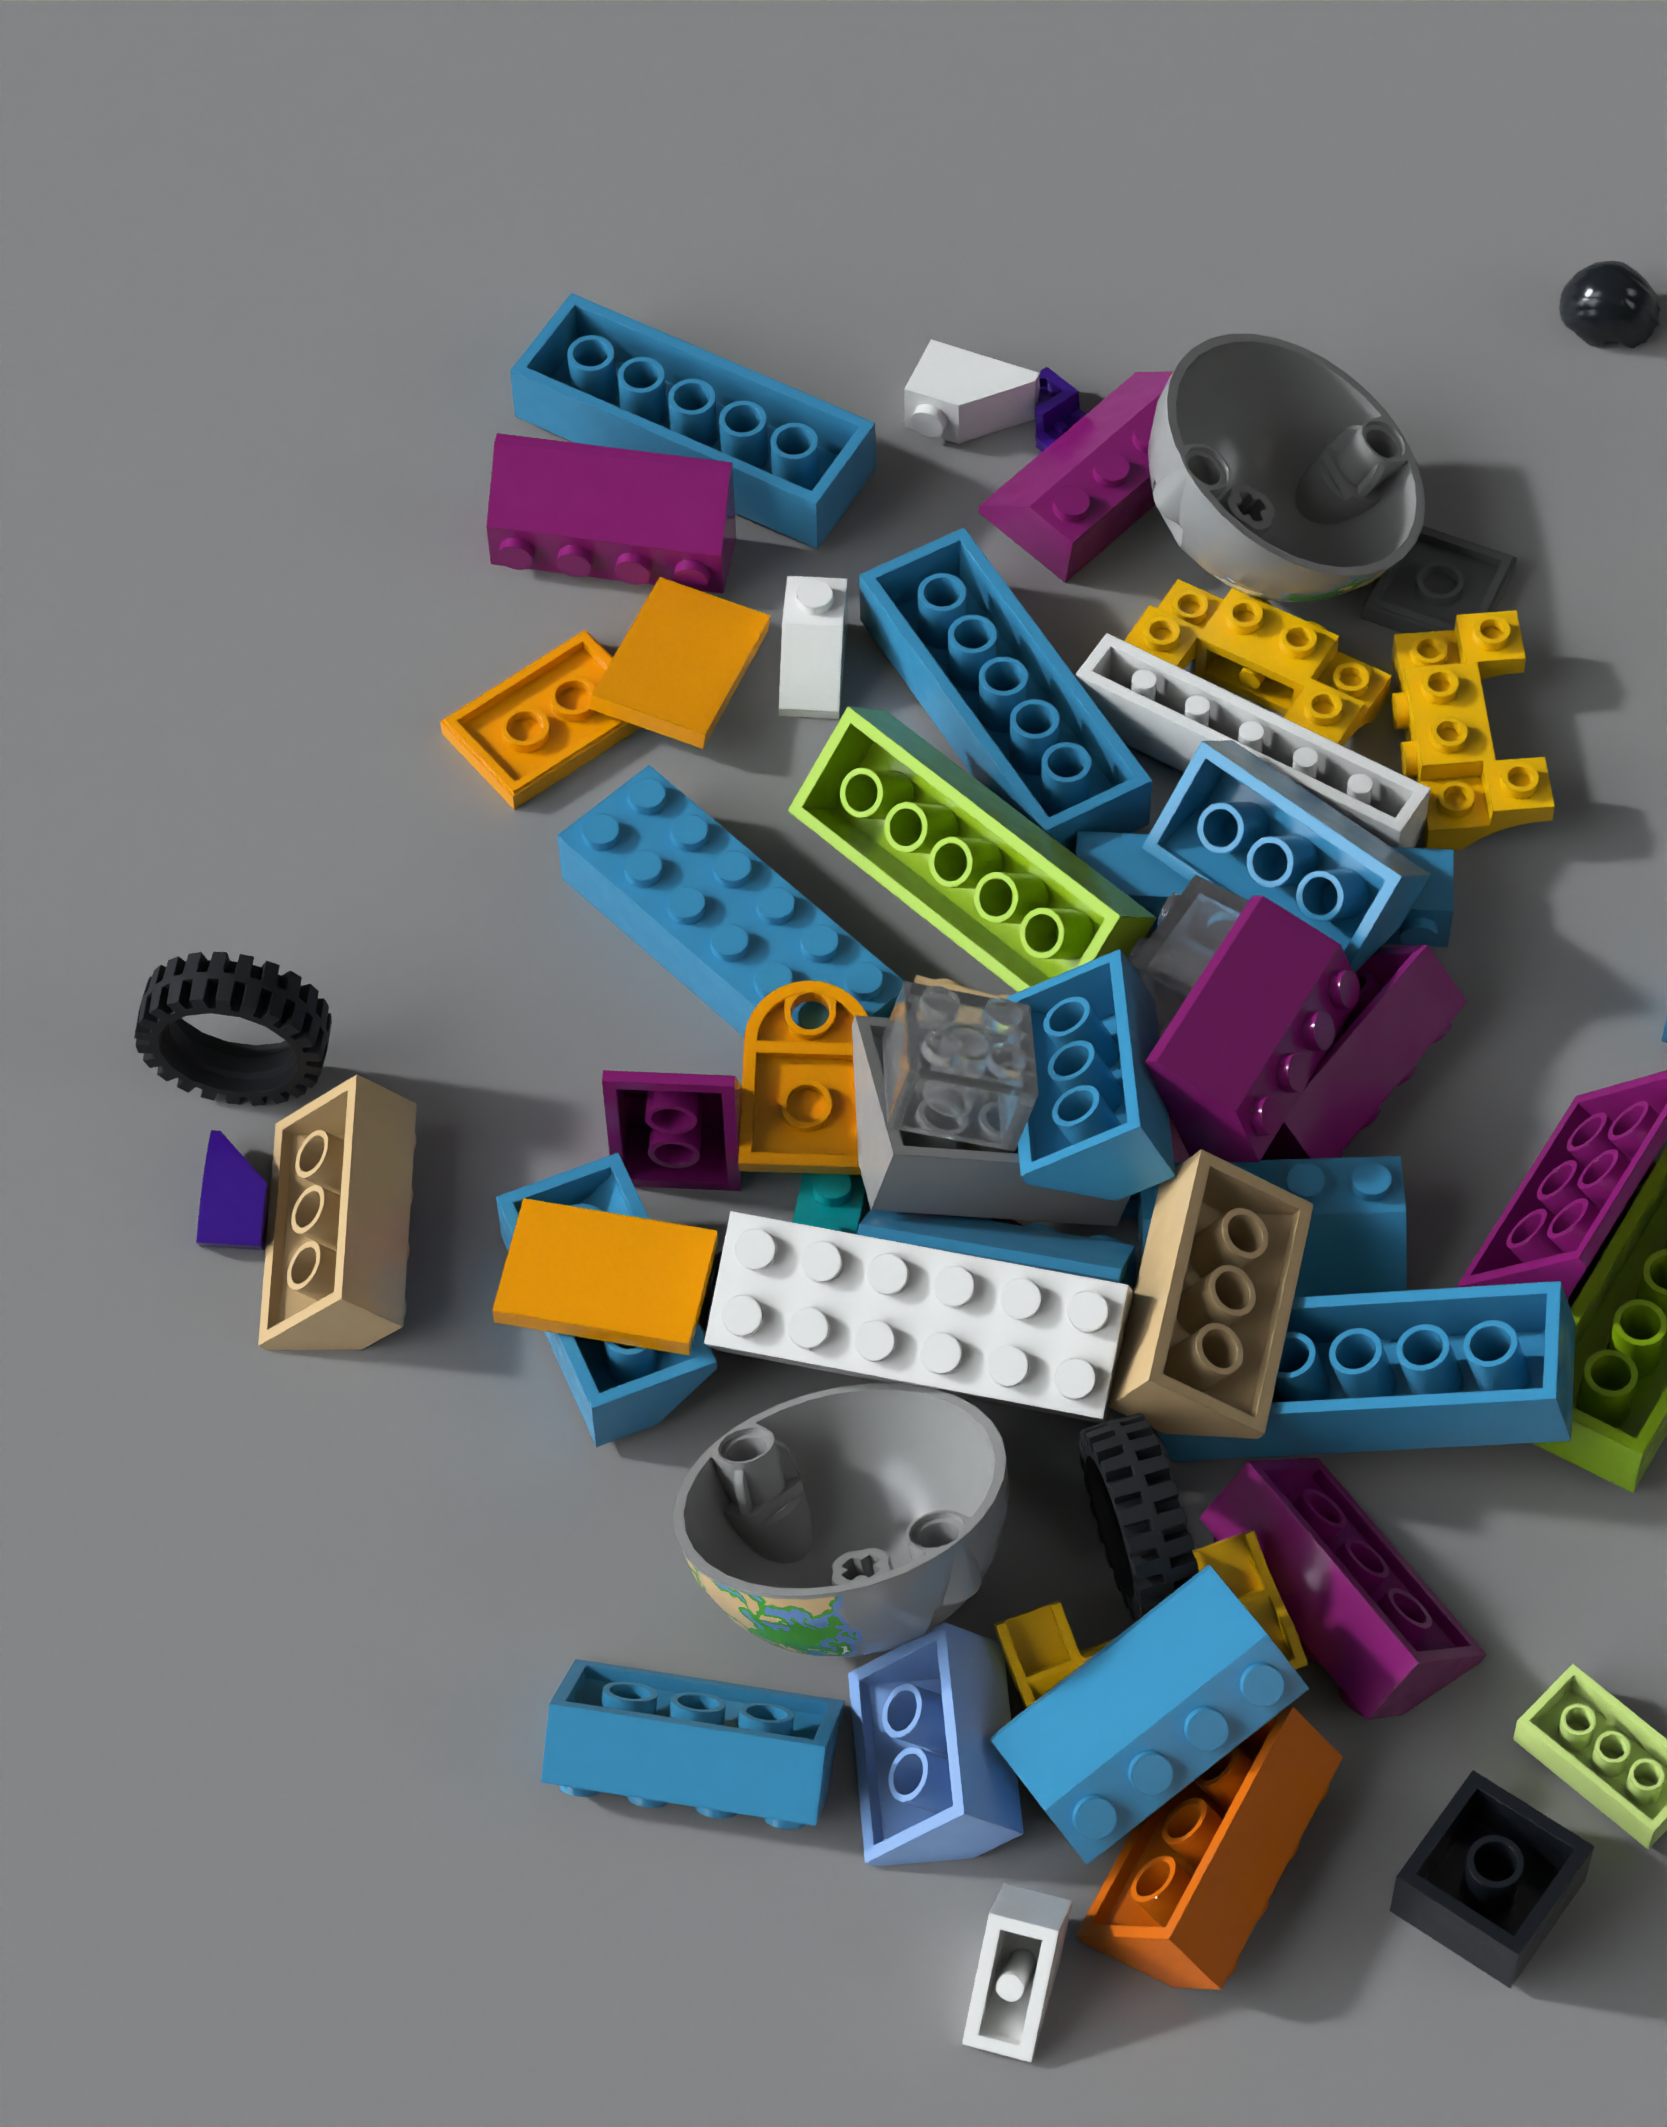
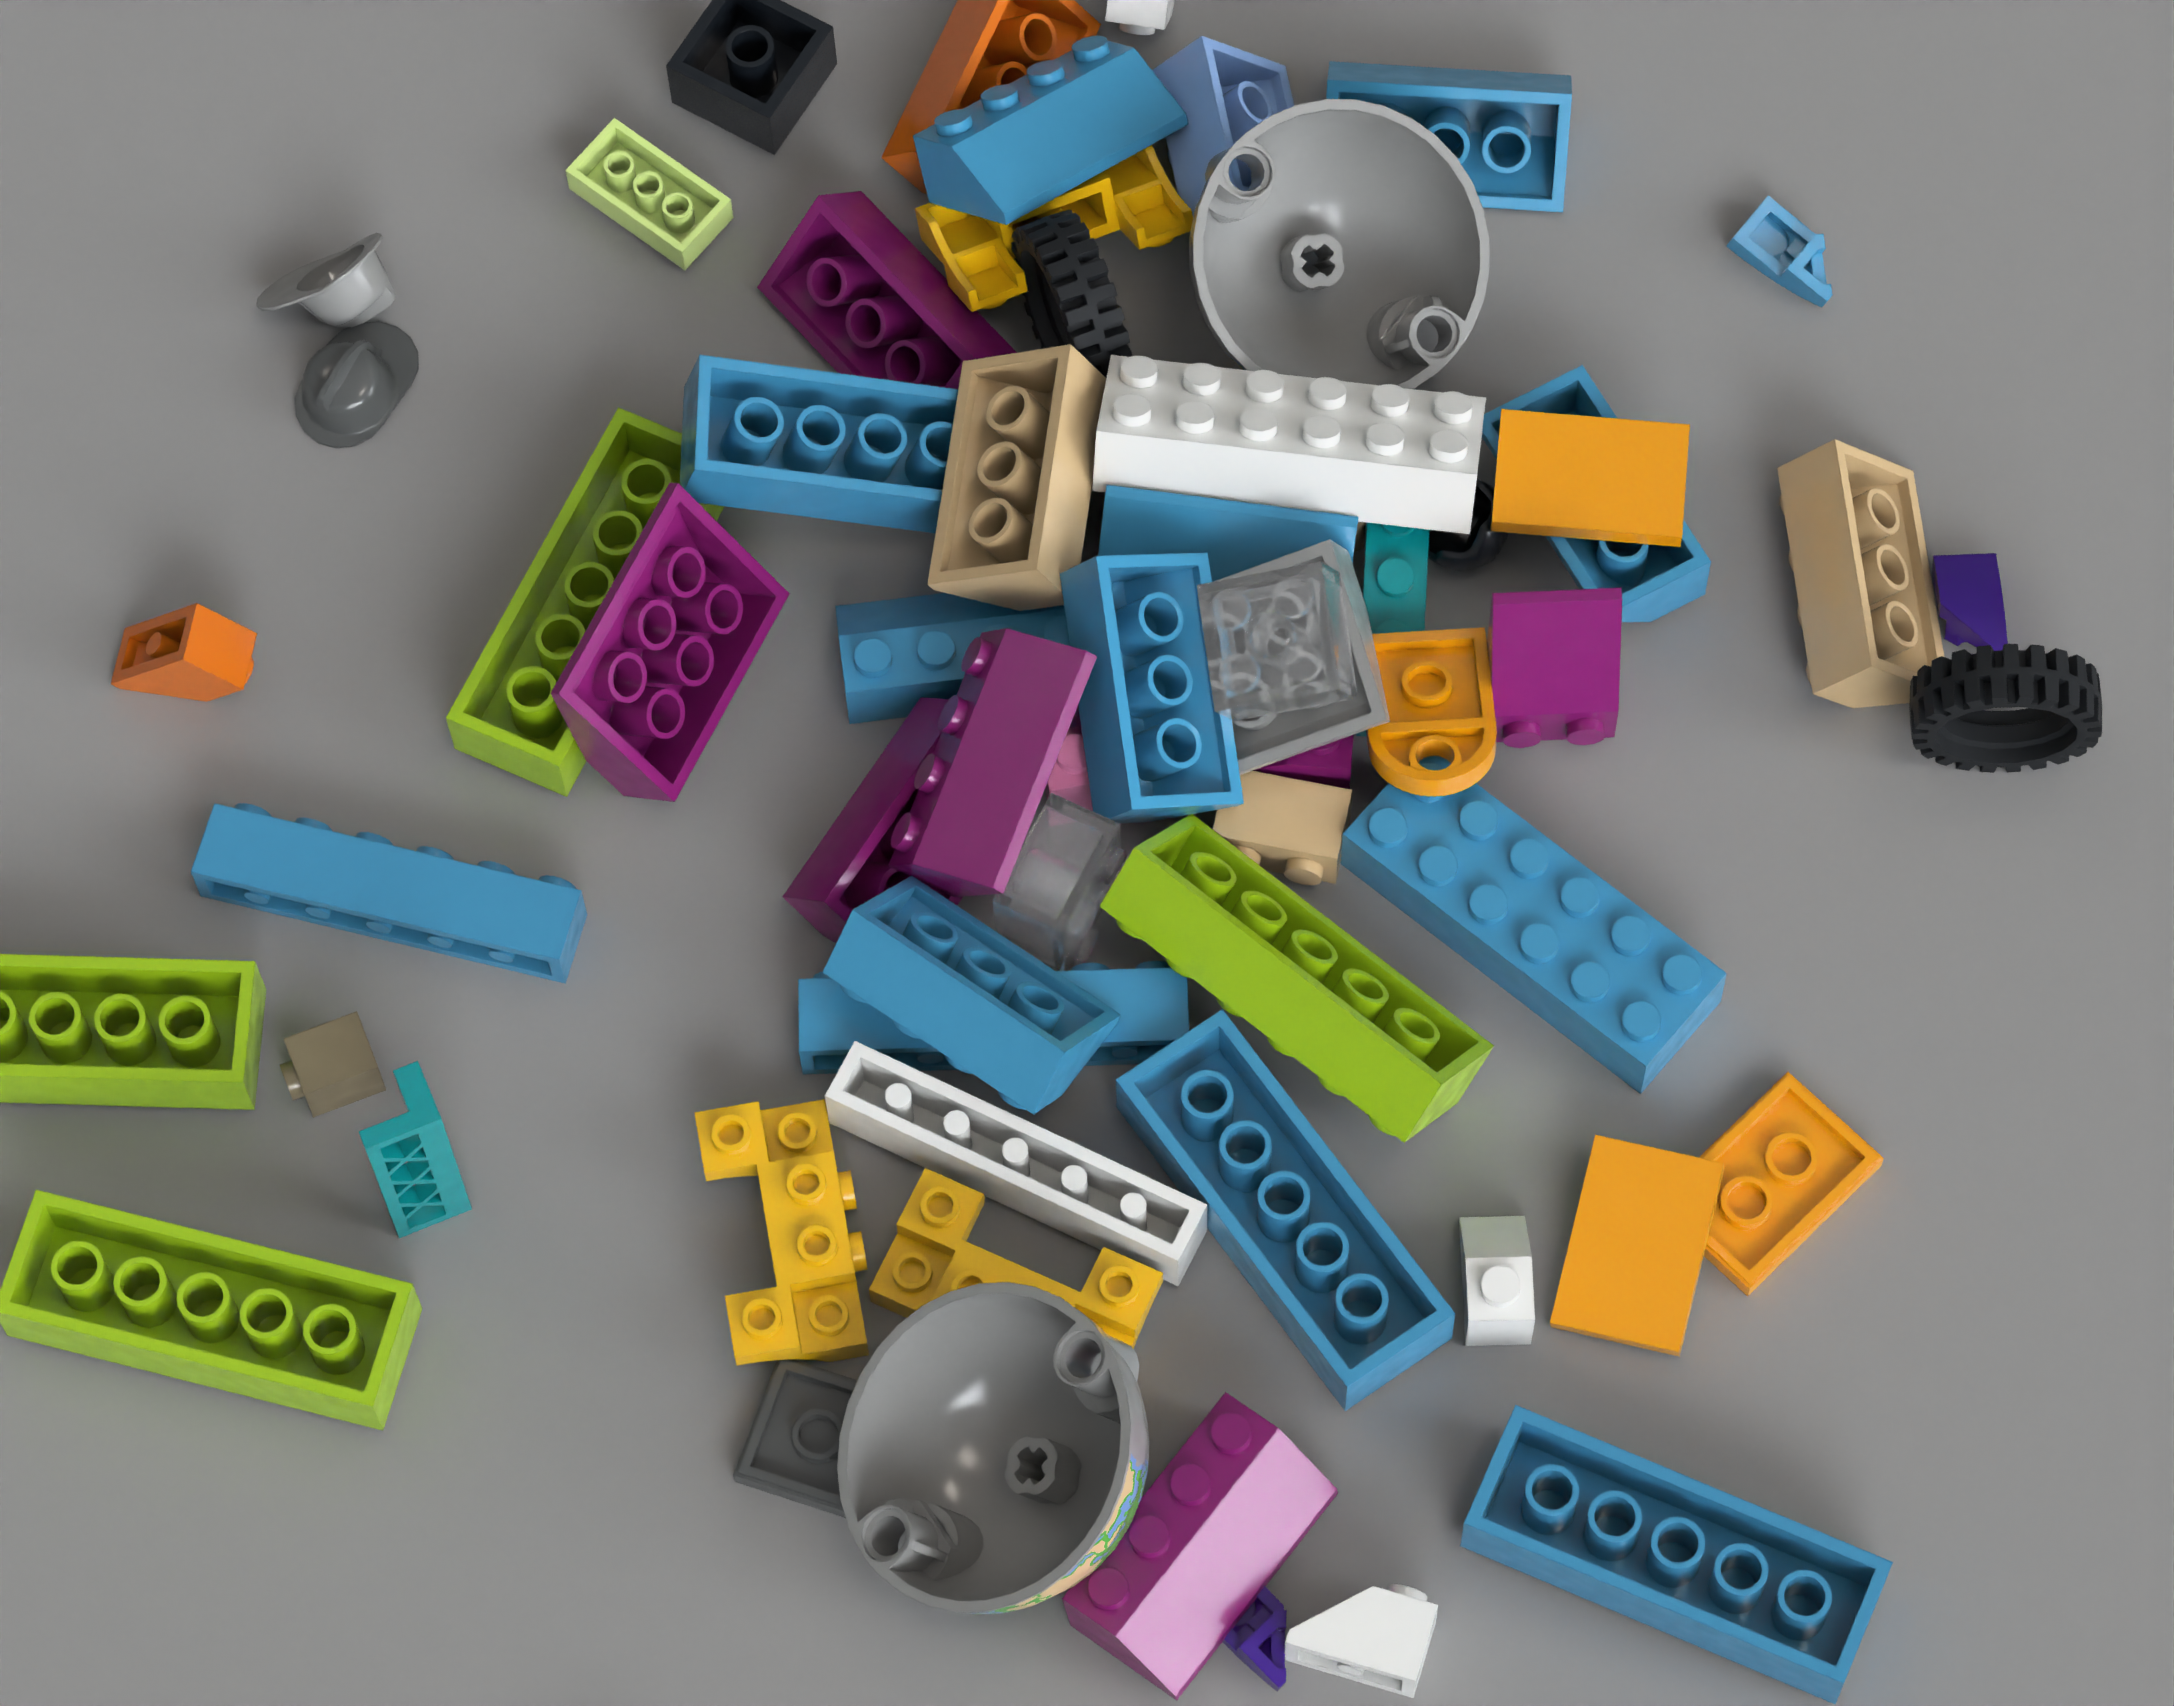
camera: 175 degrees right, 10 degrees up
magenta slope [486,433,737,594] -> none
none -> dark azure slope [1726,195,1833,307]

